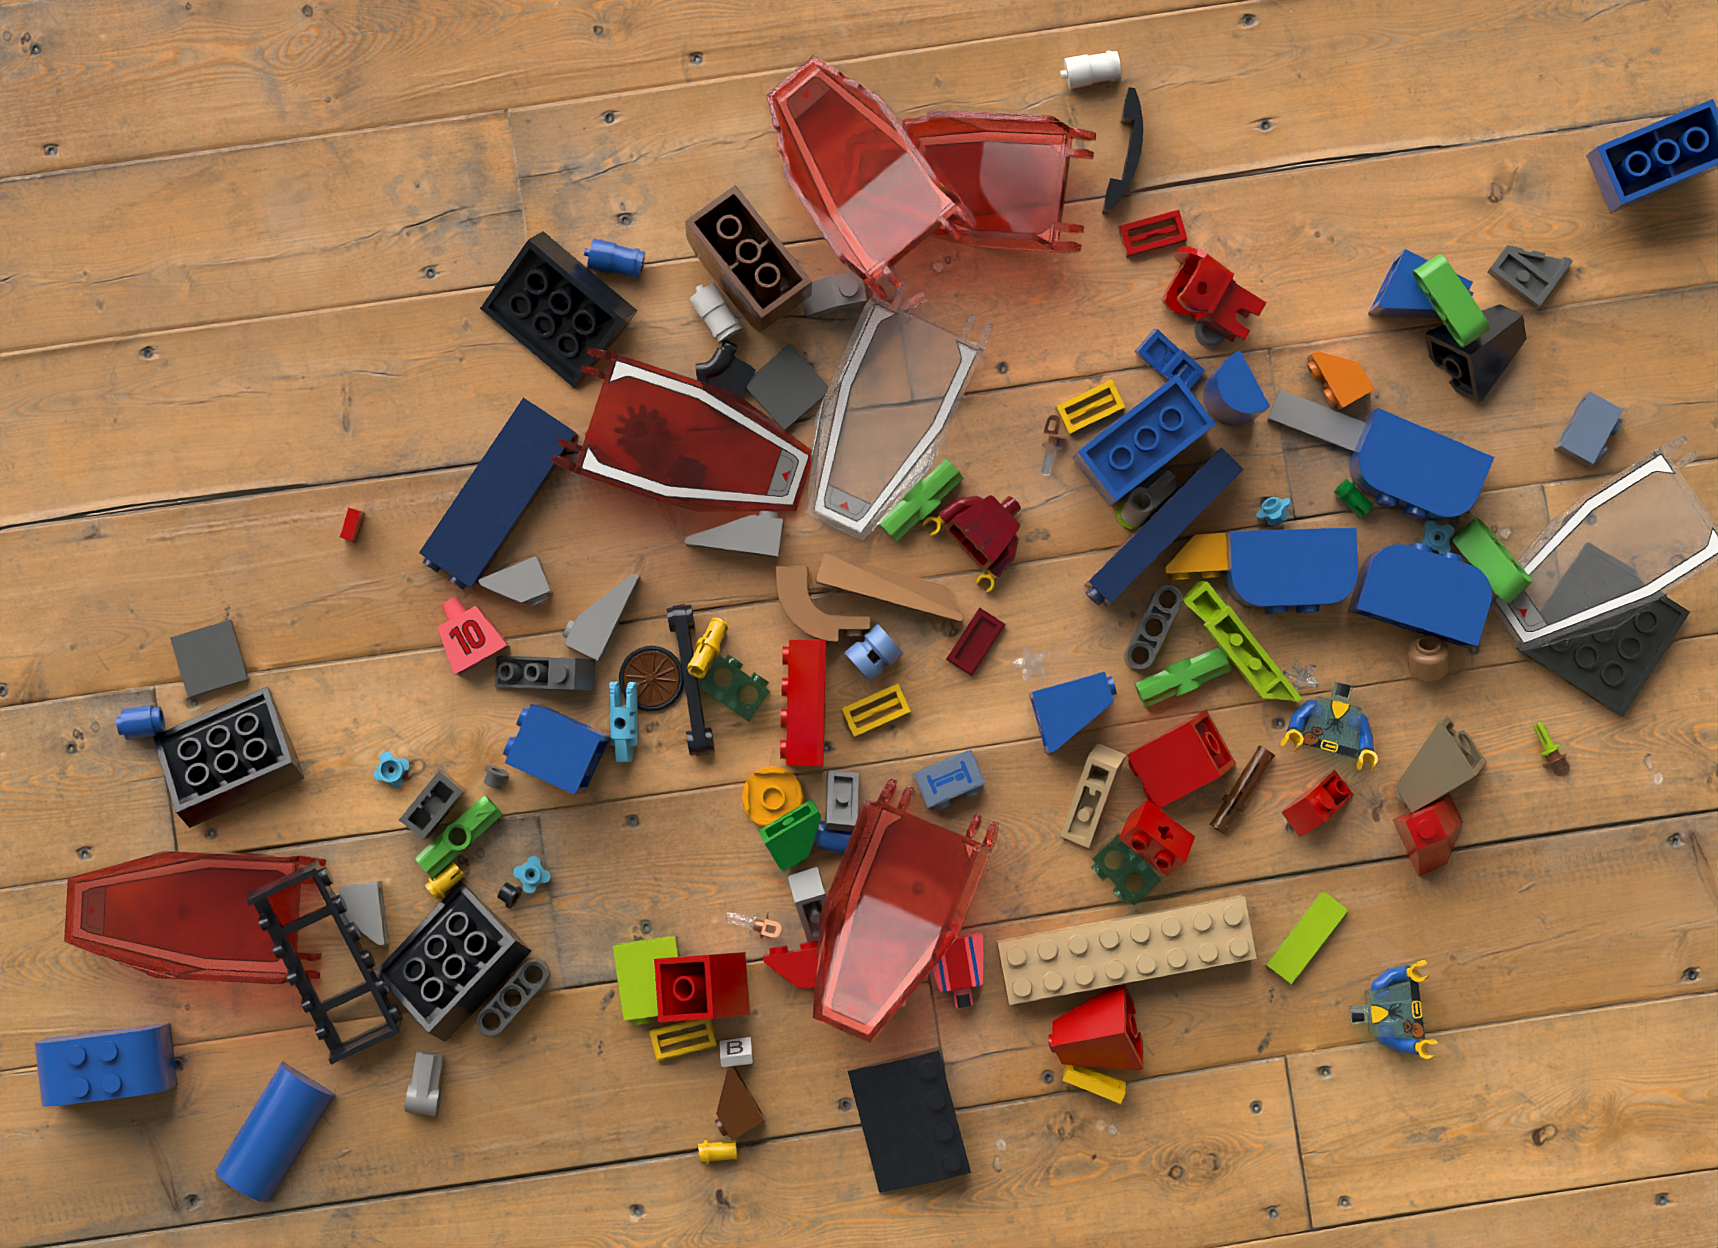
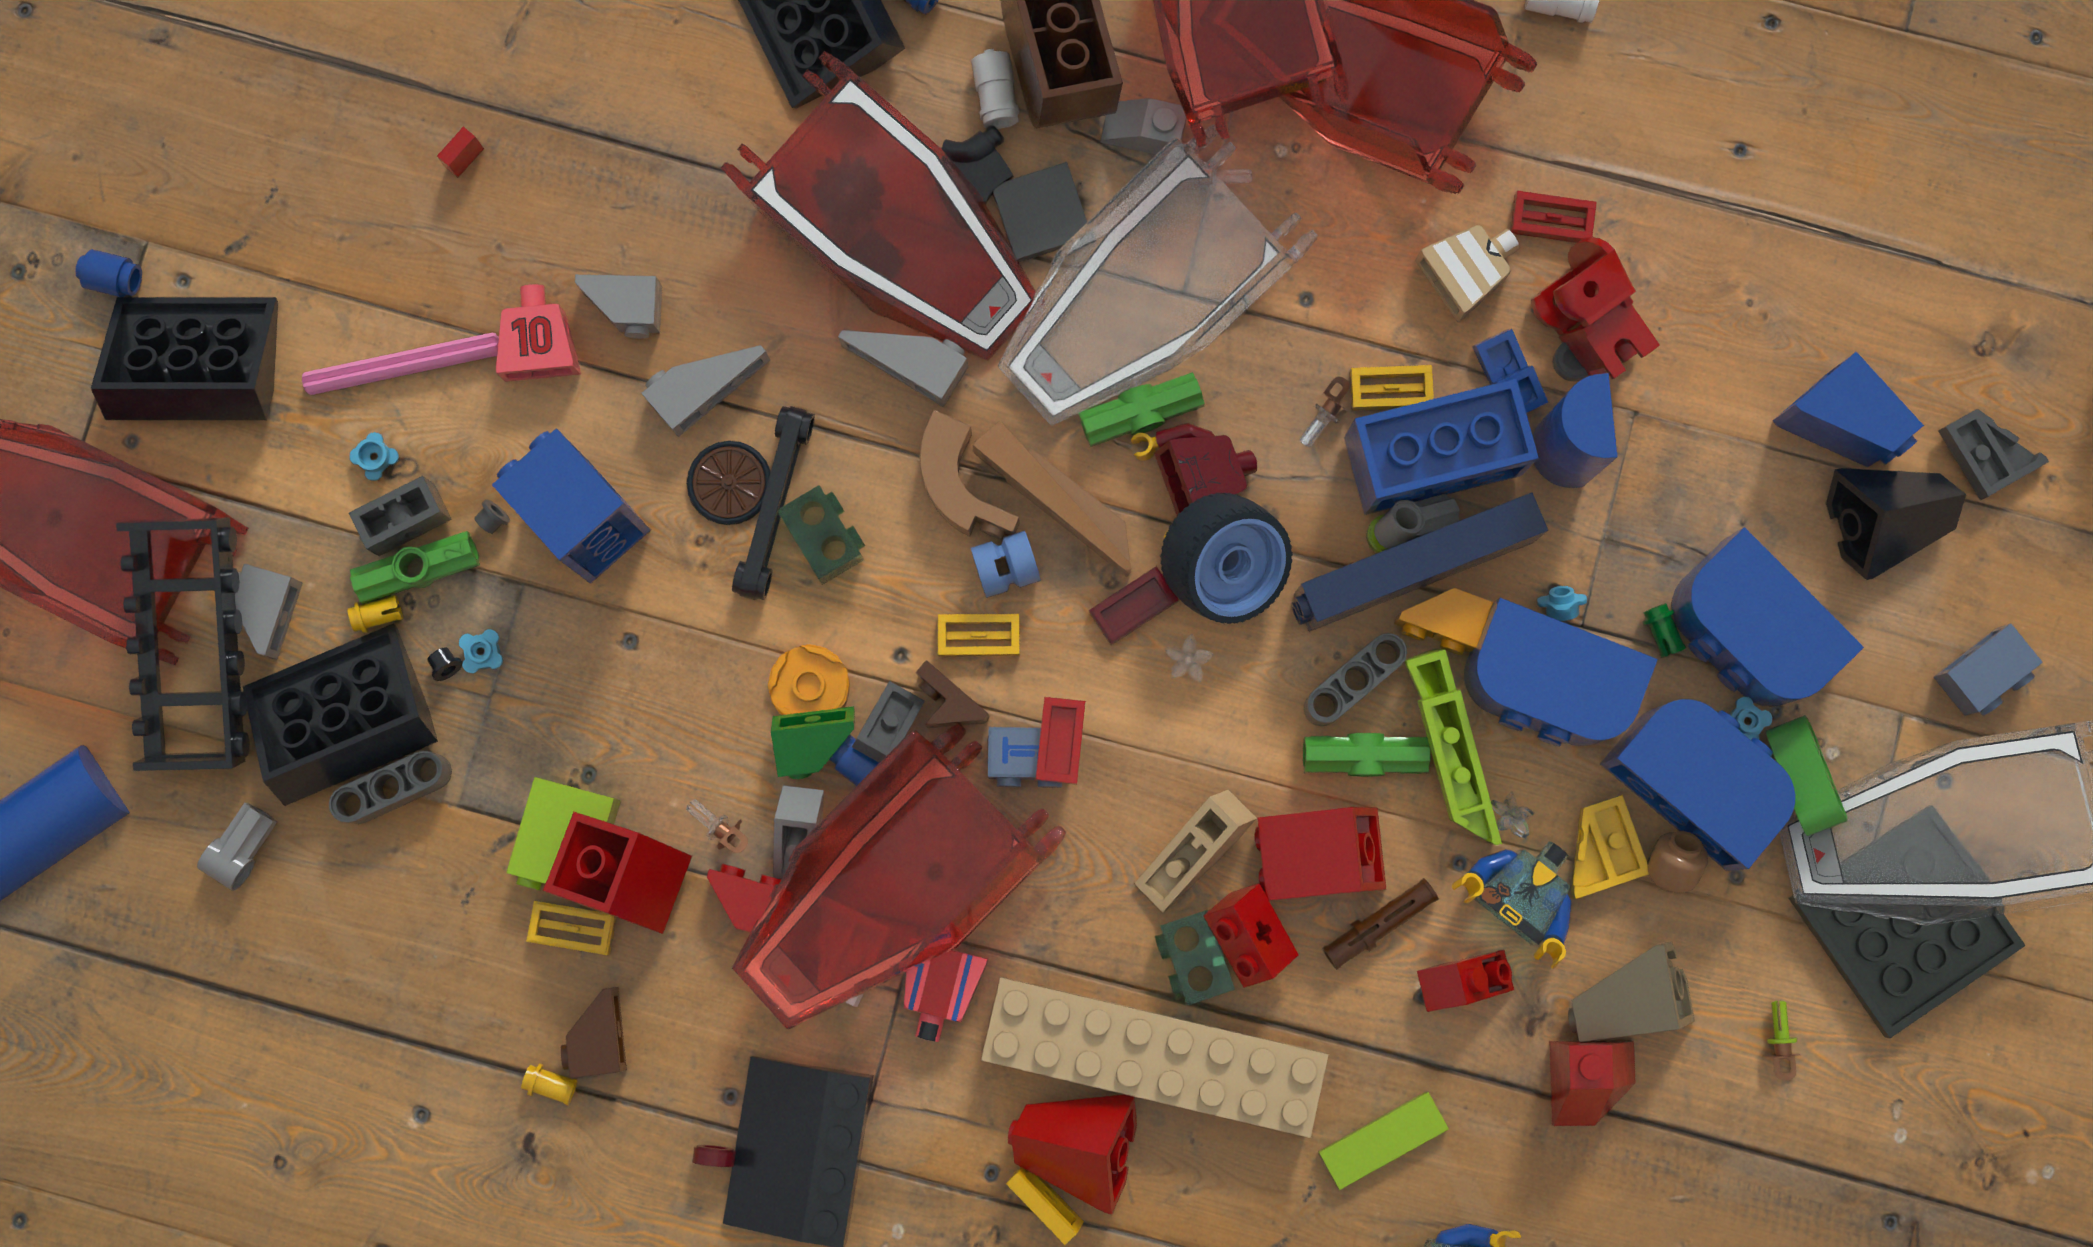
camera: 30 degrees right, 5 degrees down
dark grey tile [170,620,249,697] -> none
dark blue brick [419,397,578,590] -> none
dark grey slope [495,656,596,691] -> none
medium azure hinge [609,682,638,762] -> none
yellow pin [687,618,729,678] -> none
white tile [720,1037,753,1067] -> none
red slope [780,639,827,766] -> none
blue slope [1029,672,1117,753] -> none
black slope [1102,87,1143,214] -> none
light grey tile [1268,390,1366,452] -> none
orange slope [1307,351,1375,411] -> none
bright green beam [1412,254,1490,347] -> none
none -> bright pink axle [302,332,499,395]
none -> dark red tile [692,1145,736,1167]
none -> reddish brown slope [916,660,990,728]
none -> red tile [1036,697,1086,785]
none -> wheel [1160,493,1293,624]
none -> tan torso [1415,225,1520,322]
none -> yellow wing [1571,795,1648,899]

